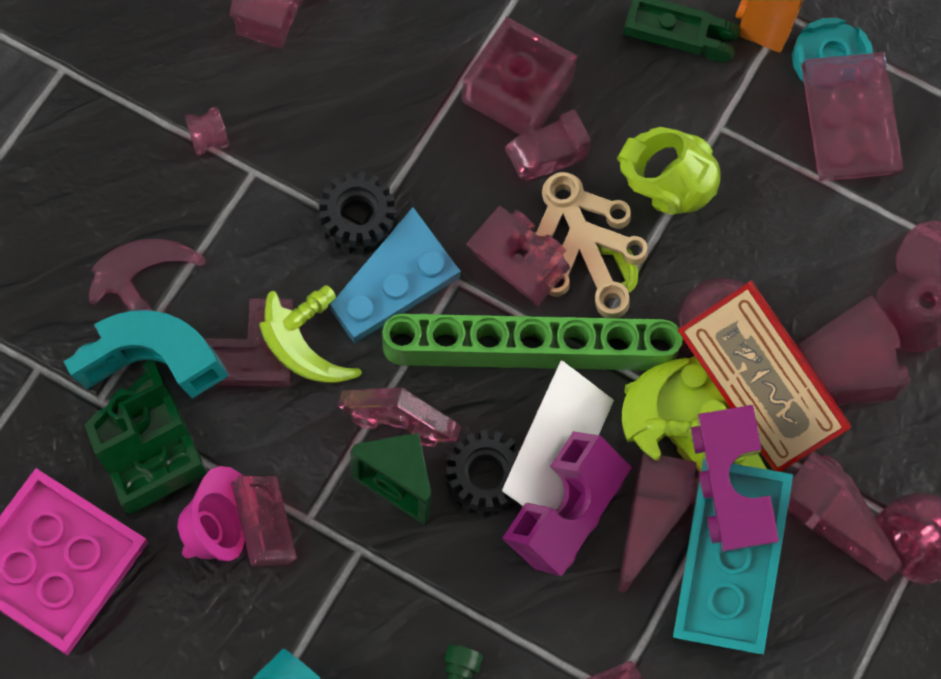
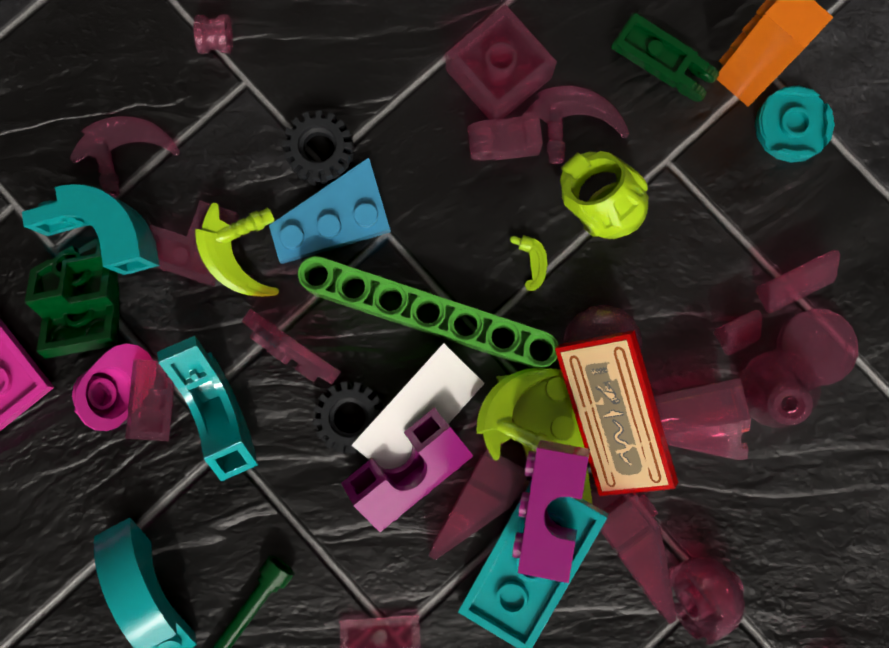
camera: 25 degrees right, 15 degrees up
dark green slope [350,433,431,525] -> none
clear pink brick [467,205,570,306] -> none
tan plant [528,172,648,318] -> none
clear pink plate [801,52,904,182] -> none
none -> teal arch [157,336,258,482]
none -> clear pink piece [523,86,629,164]
none -> clear pink slope [714,310,762,355]
none -> clear pink slope [755,250,840,313]

